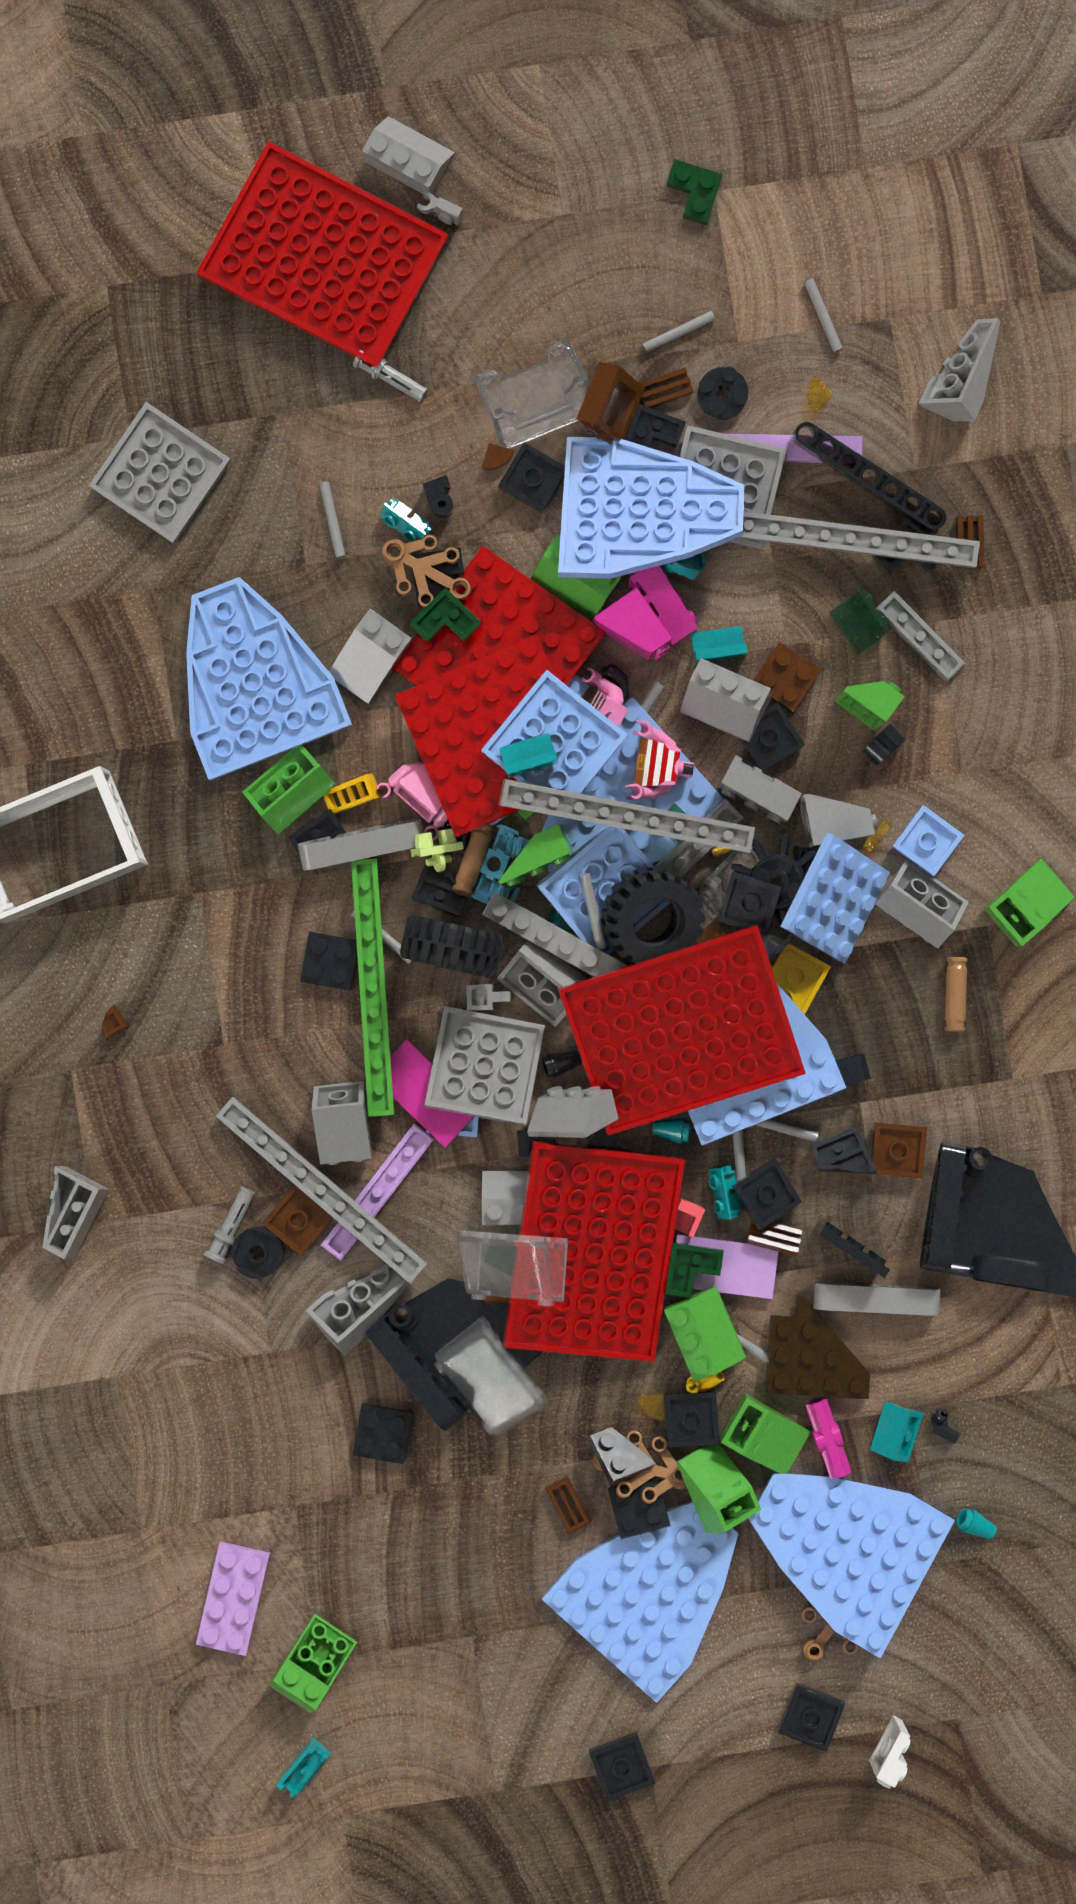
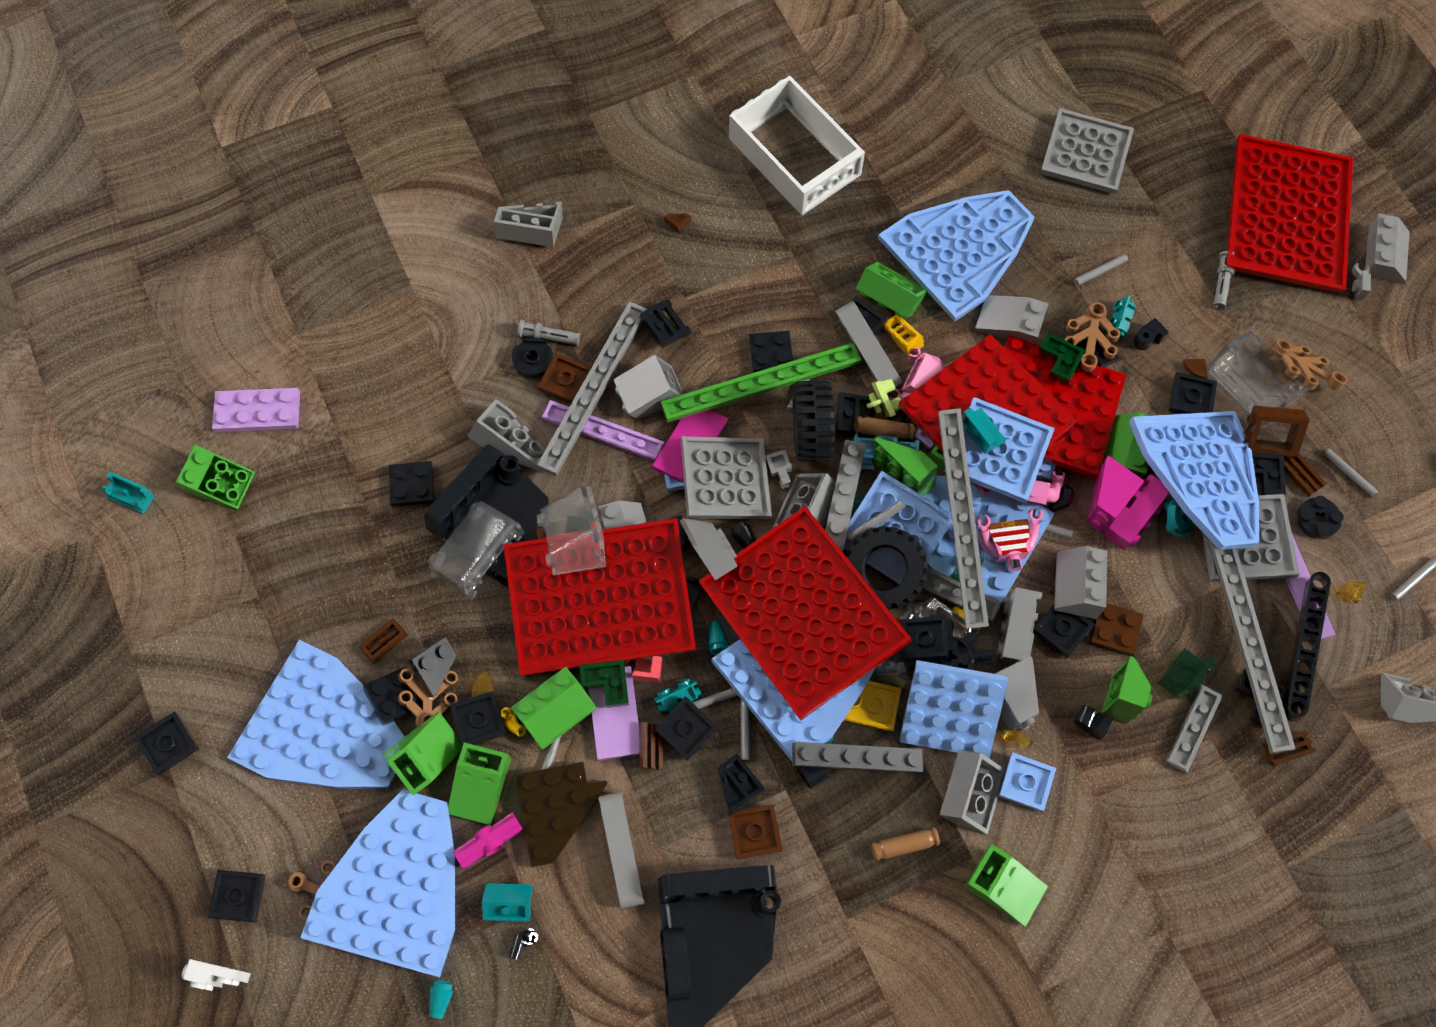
camera: 70 degrees right, 20 degrees down
teal panel [691,626,748,664] -> none
black plate [813,1221,890,1278] -> none
none -> black plate [639,299,692,348]
none -> dark grey plate [792,742,923,773]
none -> medium nougat plant [1271,339,1348,391]

